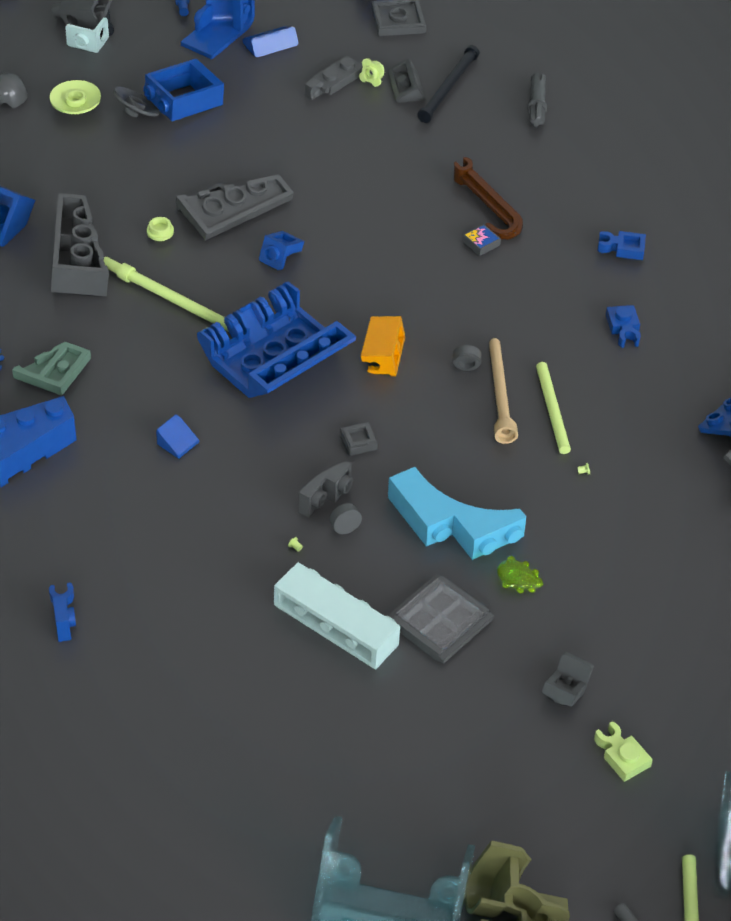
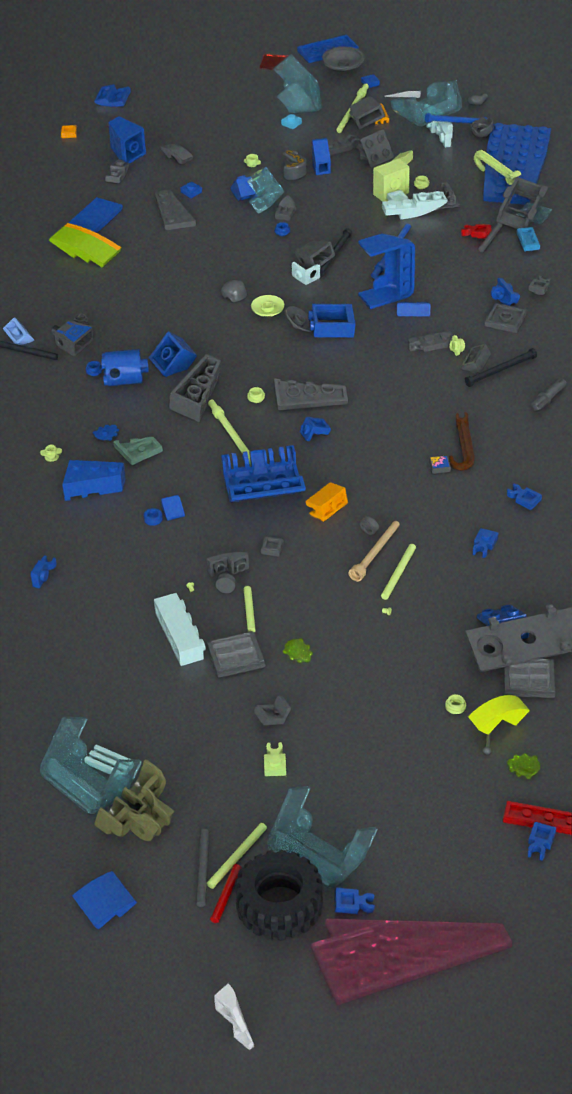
camera: 35 degrees right, 5 degrees down
medium azure arch [388,467,526,560] -> none
none -> light aqua tile [84,745,132,779]
none -> blue tile [144,508,163,526]
none -> yellowish green bar [244,586,256,632]

